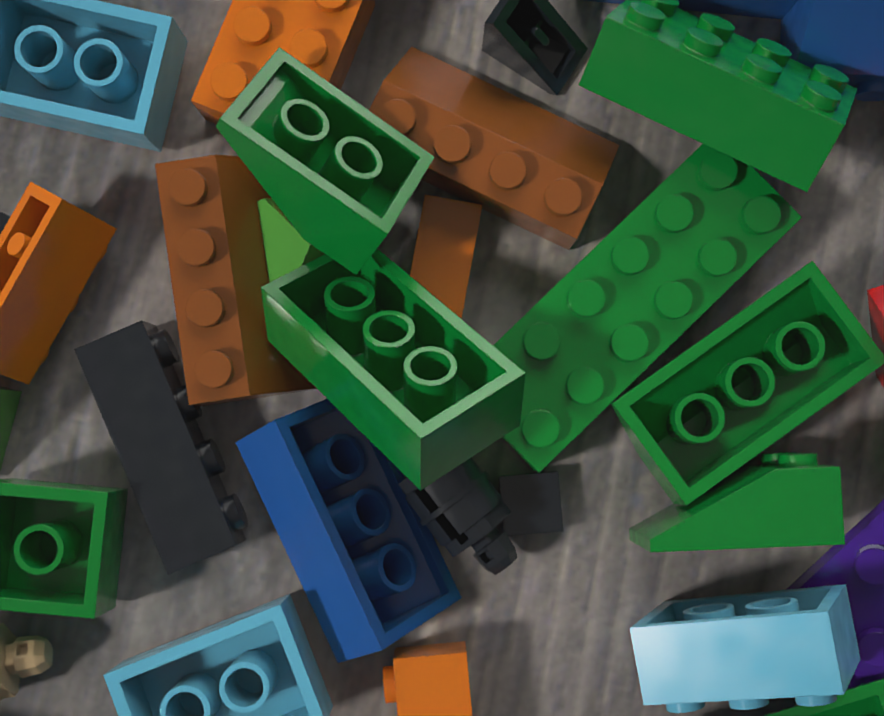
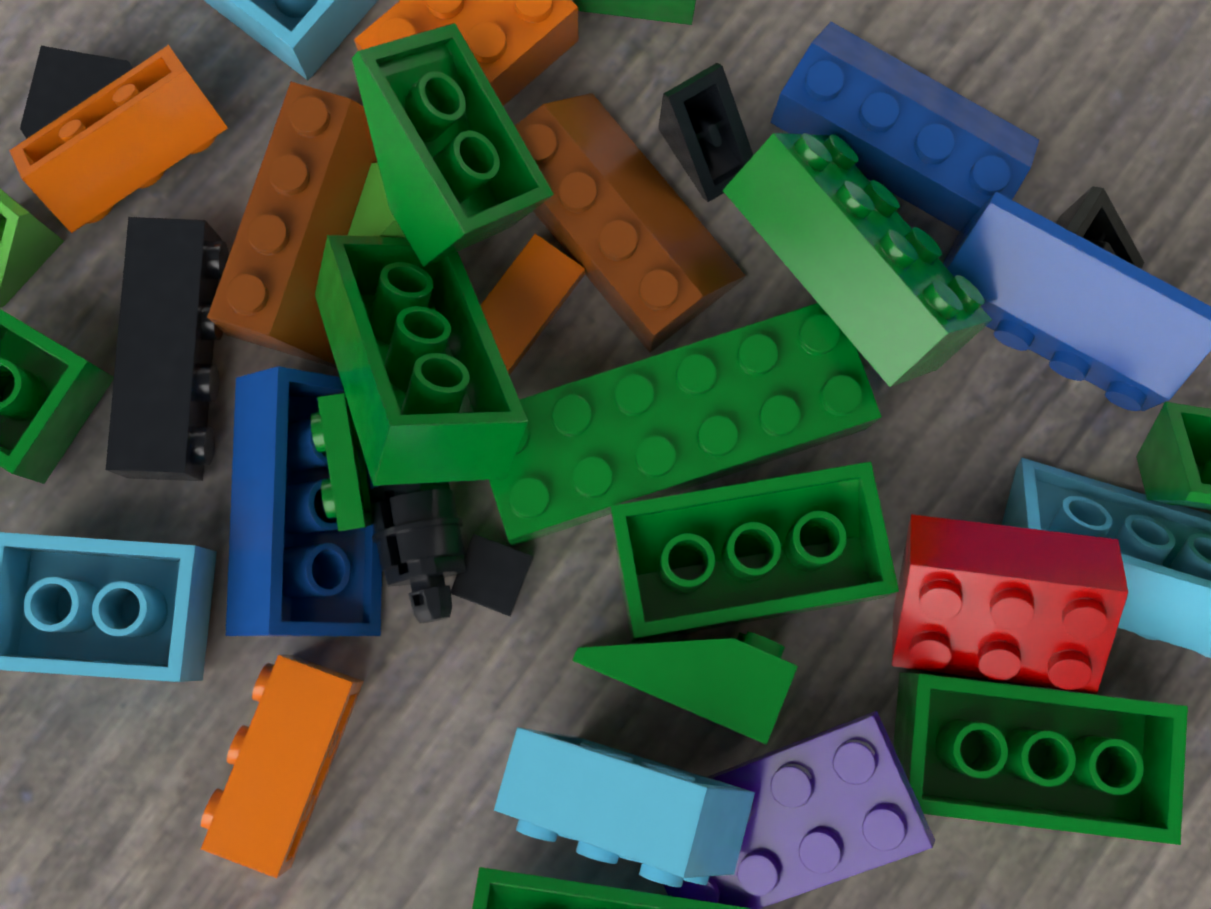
camera: 20 degrees right, 5 degrees down
none -> green plate [311,393,373,531]

